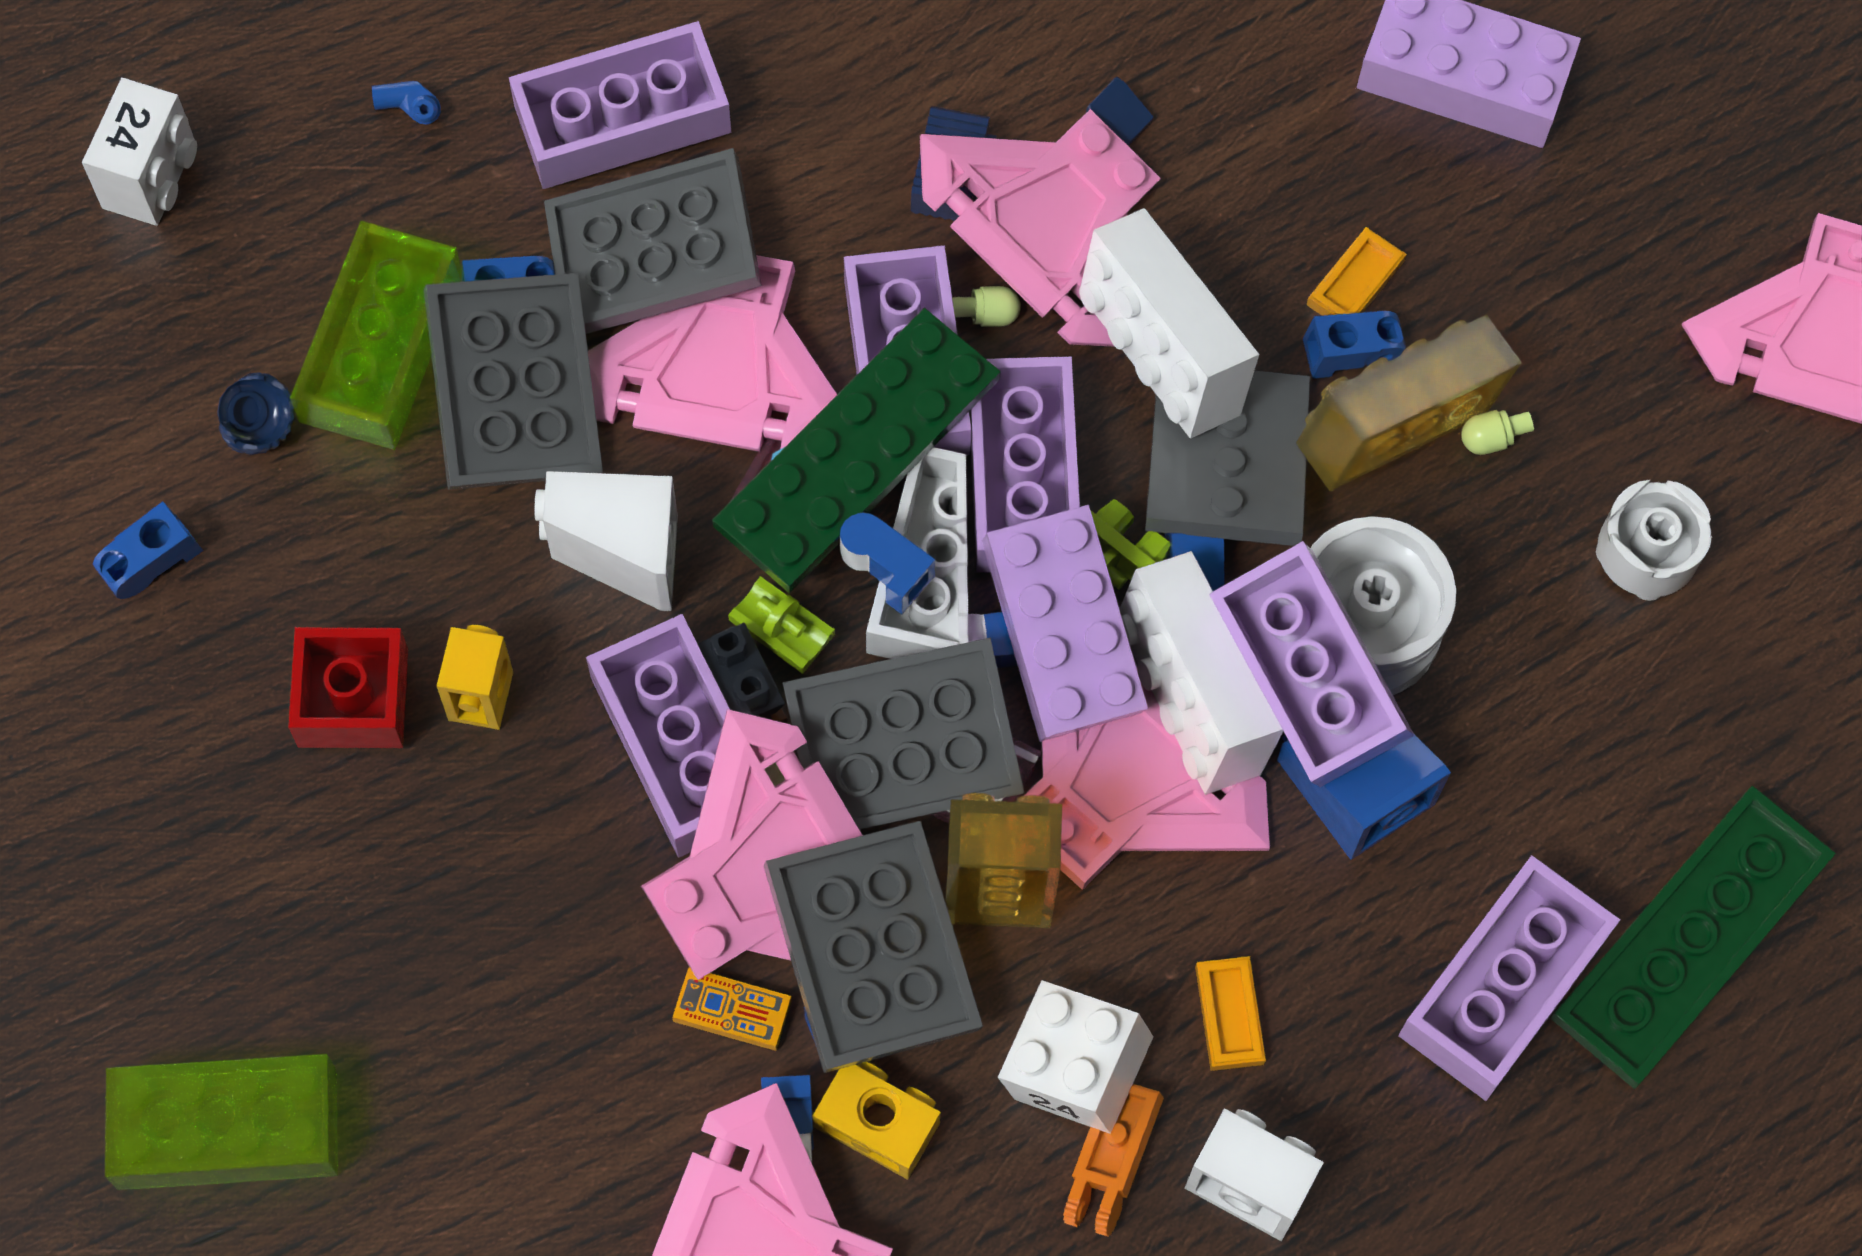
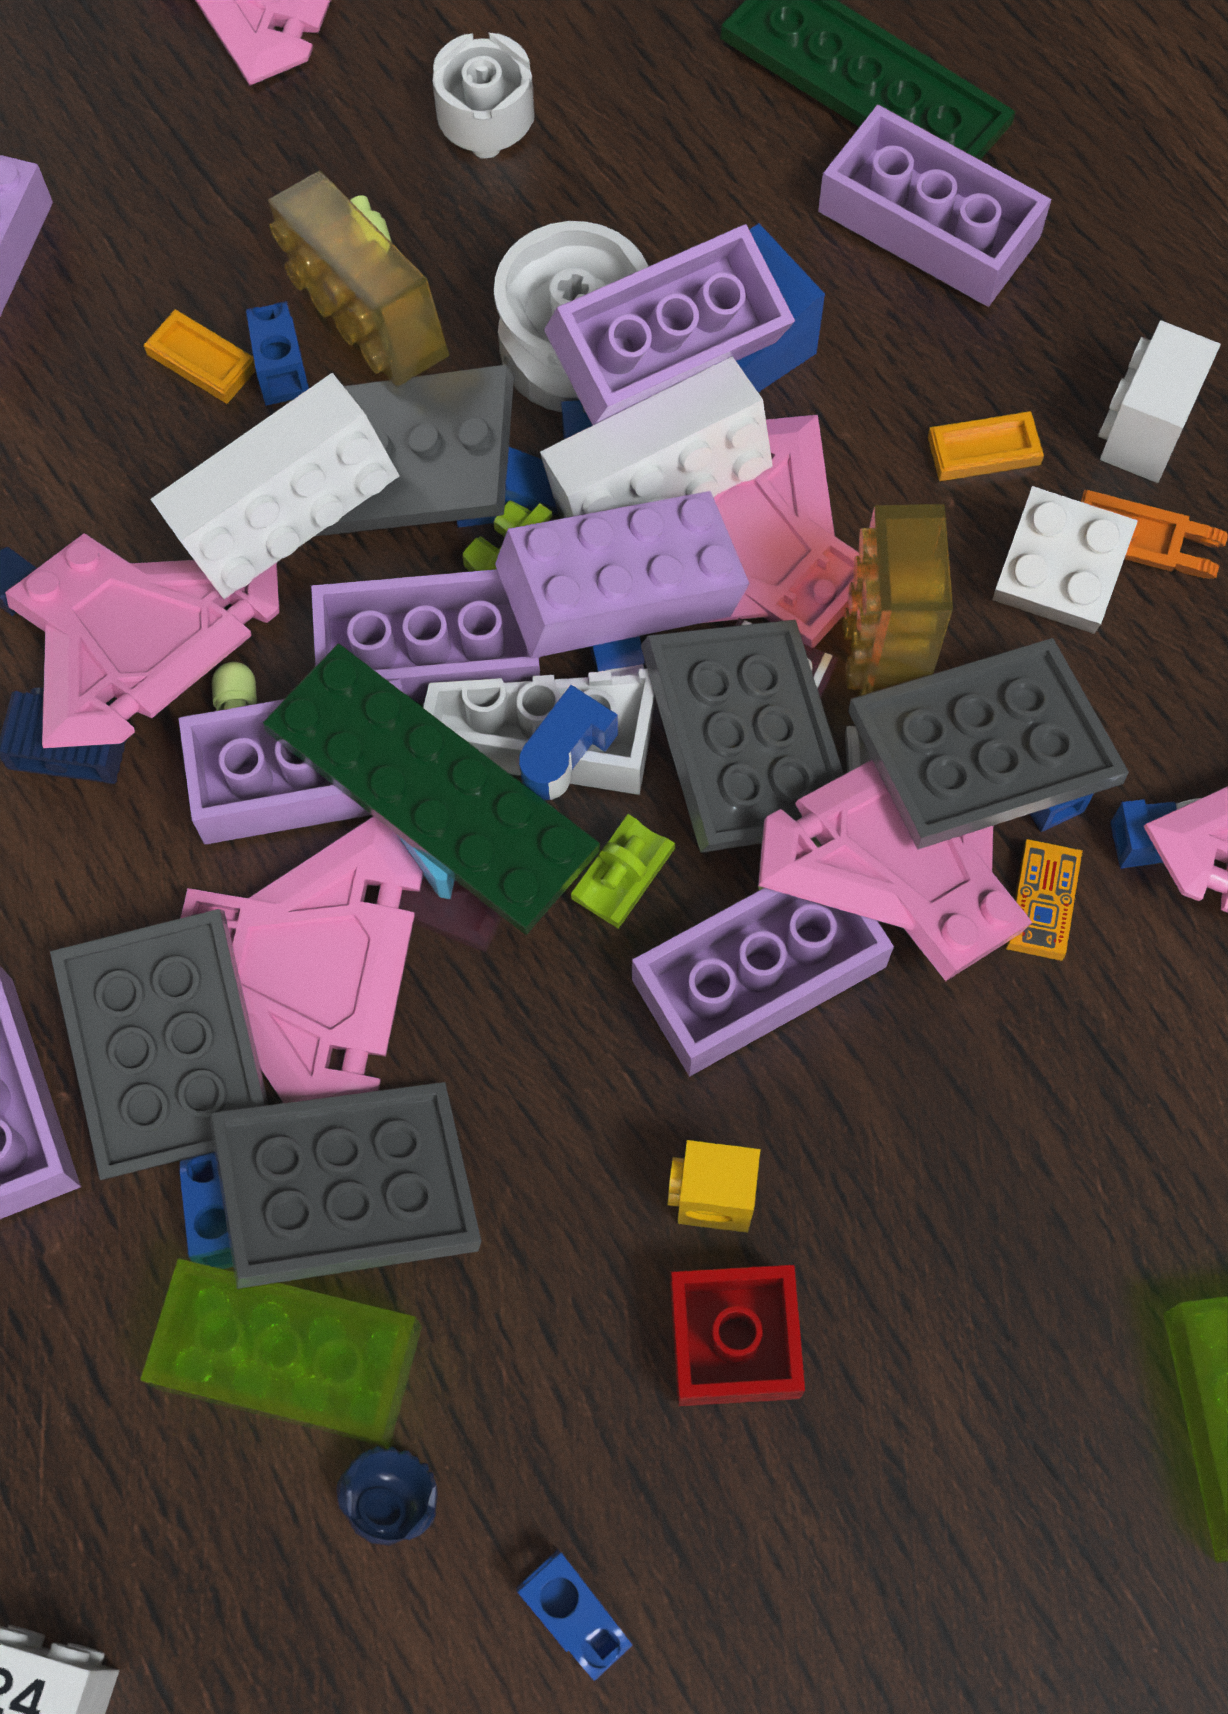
camera: 90 degrees left, 0 degrees up
white slope [535,471,678,611] -> none
black hips [698,622,787,724] -> none
yellow brick [812,1062,941,1180] -> none

